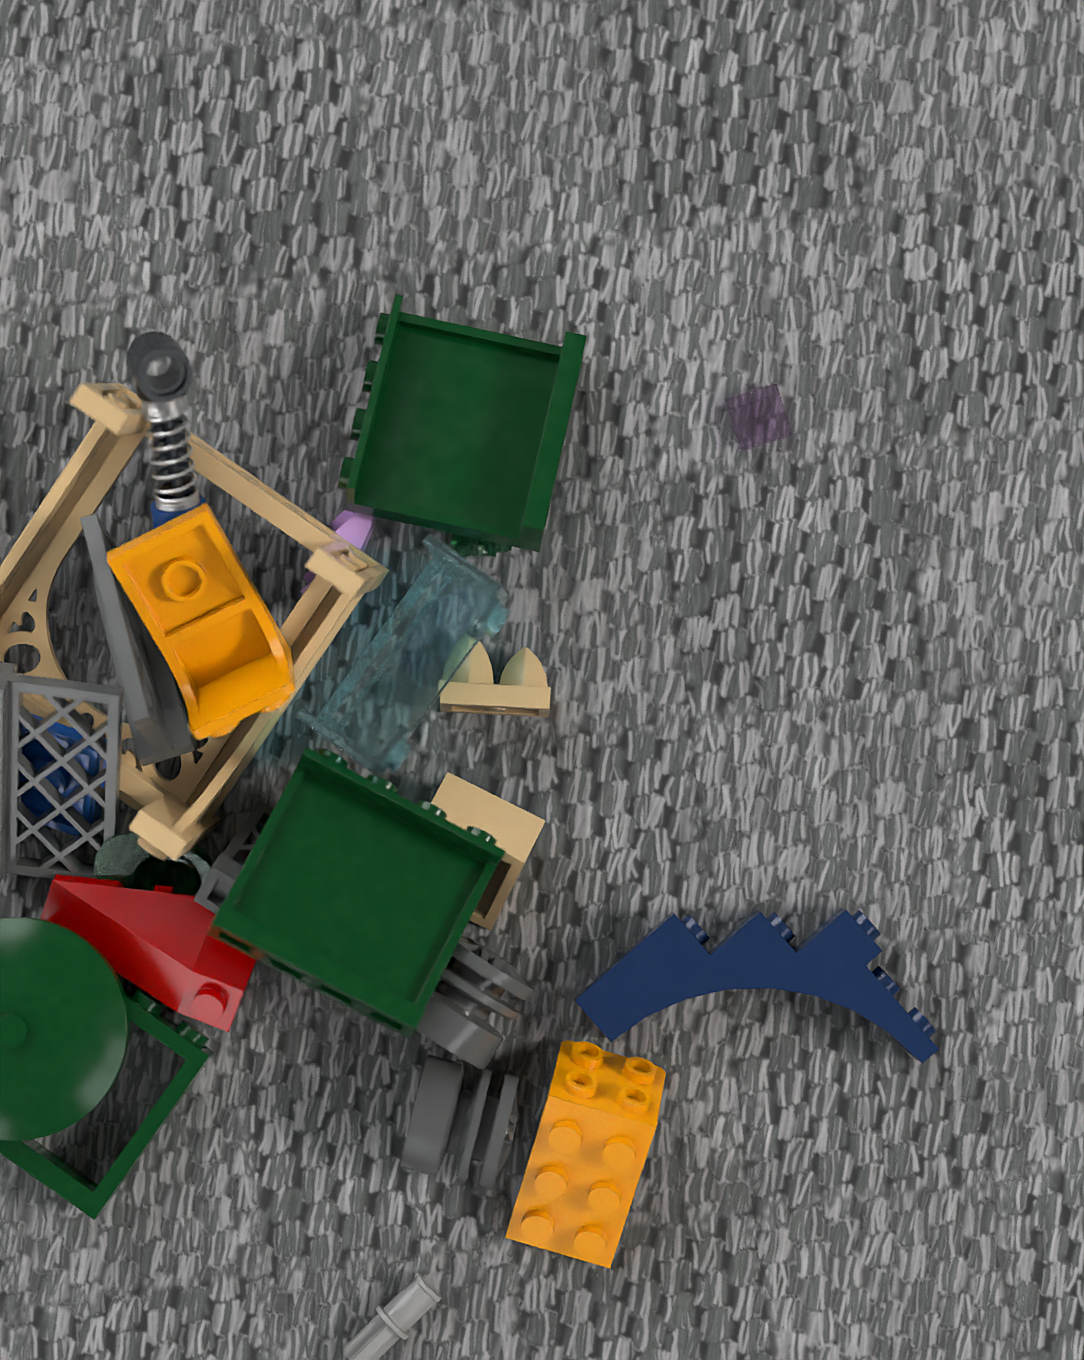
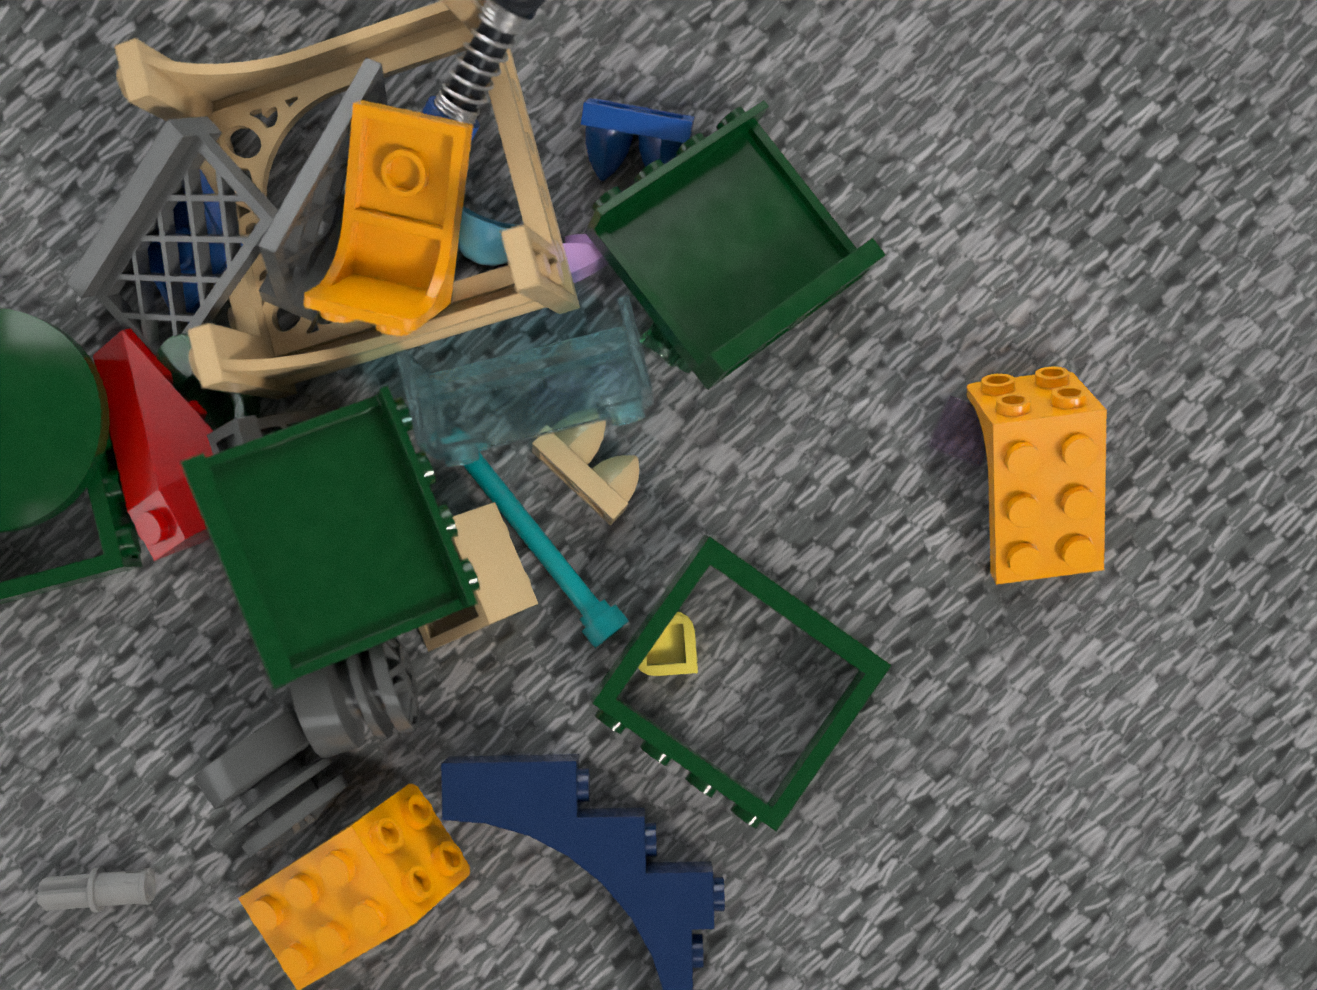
camera: 45 degrees right, 0 degrees up
none -> teal piece [446,430,629,649]
none -> medium azure cap [458,206,520,266]
none -> blue tile [581,98,695,181]
none -> dark green window [591,535,892,832]
none -> light yellow tile [638,612,698,676]
none -> light orange bracket [967,367,1107,585]

